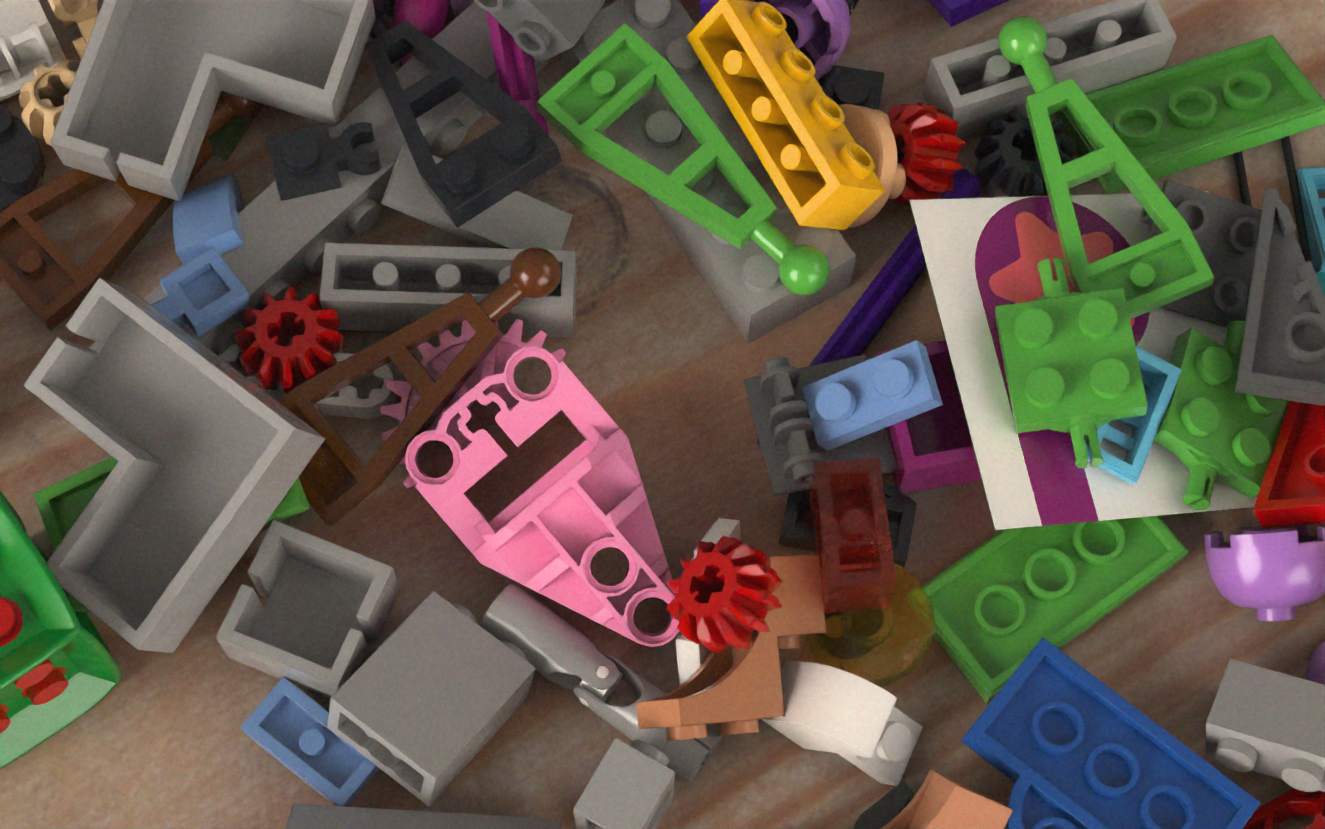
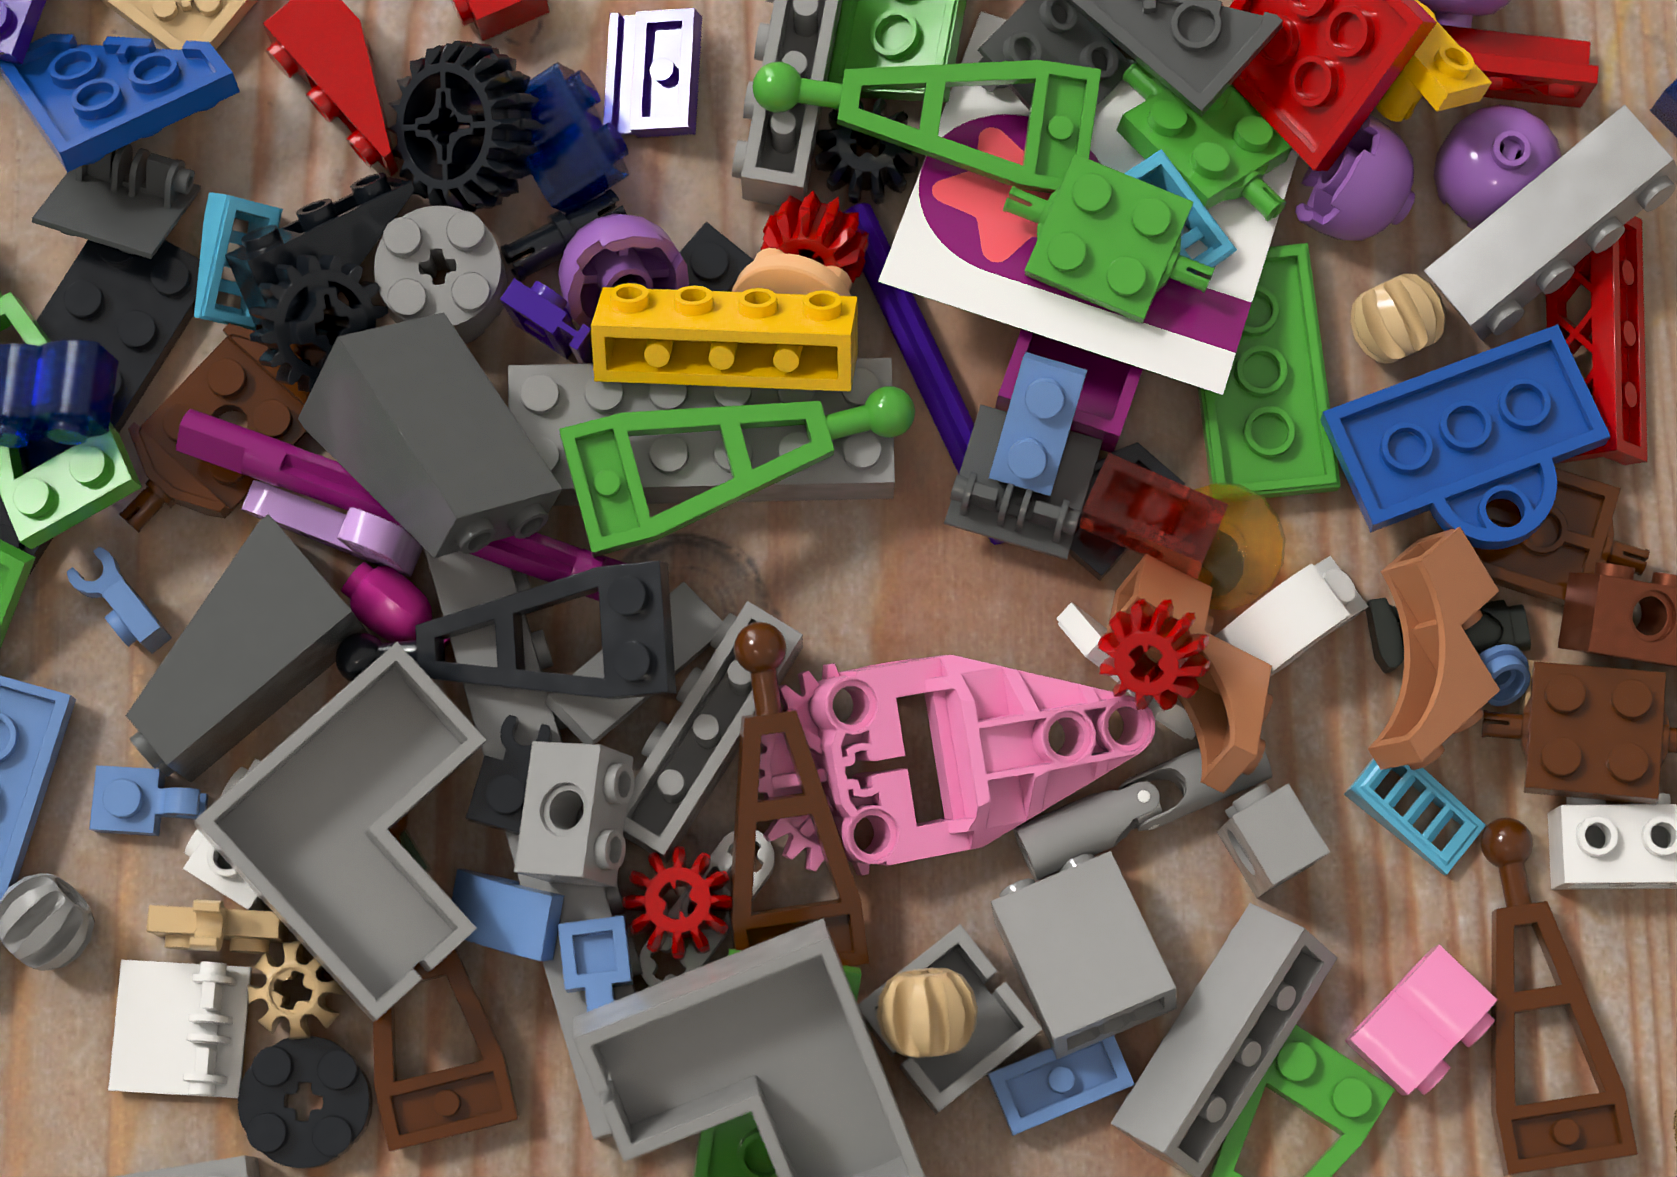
camera: 60 degrees left, 10 degrees up
none -> light grey brick [514,741,634,887]
none -> tan piece [877,968,978,1057]
none -> tan piece [1350,273,1446,364]

